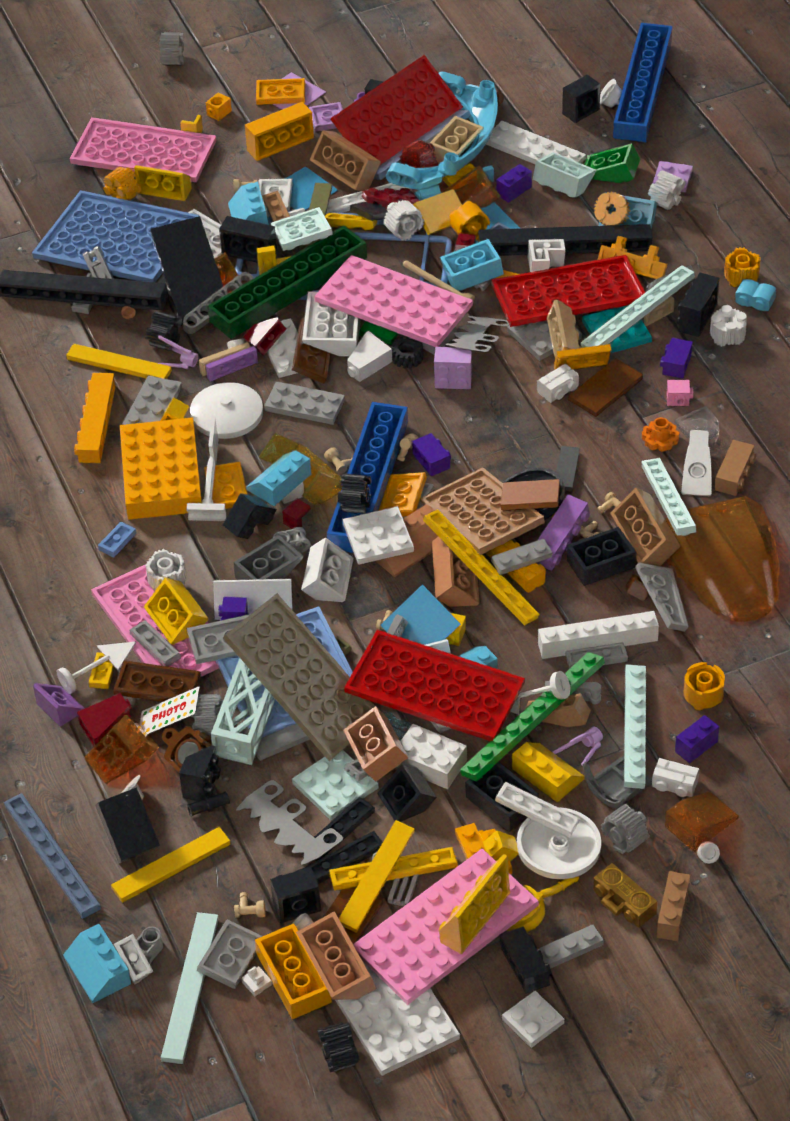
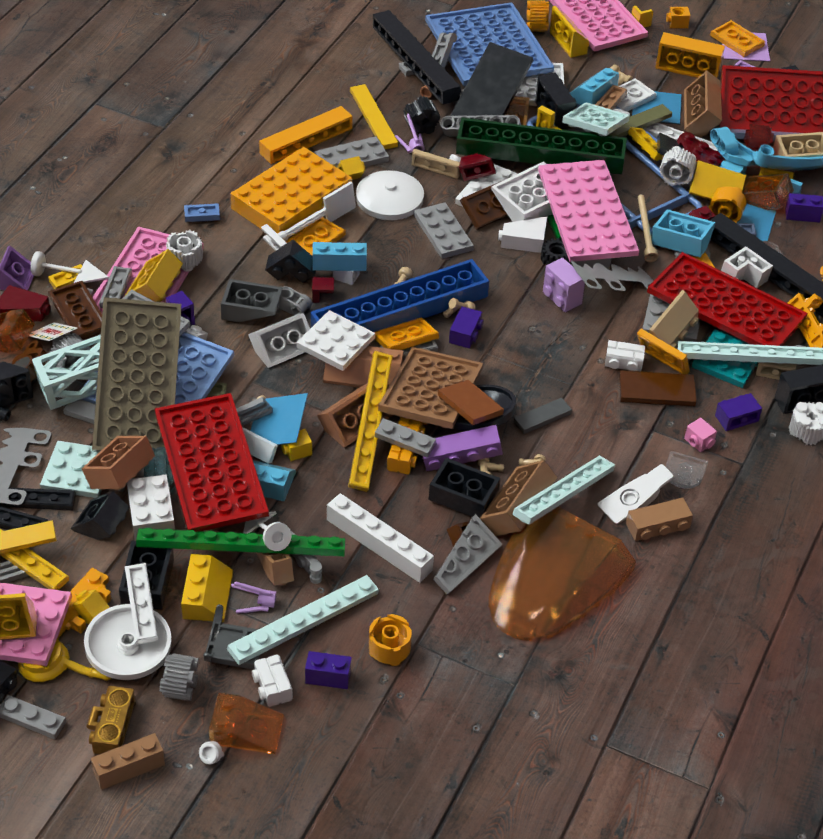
camera: 45 degrees right, 0 degrees up
medium lavender tile [206,346,258,381] -> none
white tile [213,579,292,620] -> none
clear yellow windscreen [258,433,343,505] -> none
black brick [338,474,372,513] -> none
light grey tile [565,642,628,669] -> none
orange plant [642,417,680,452] -> none

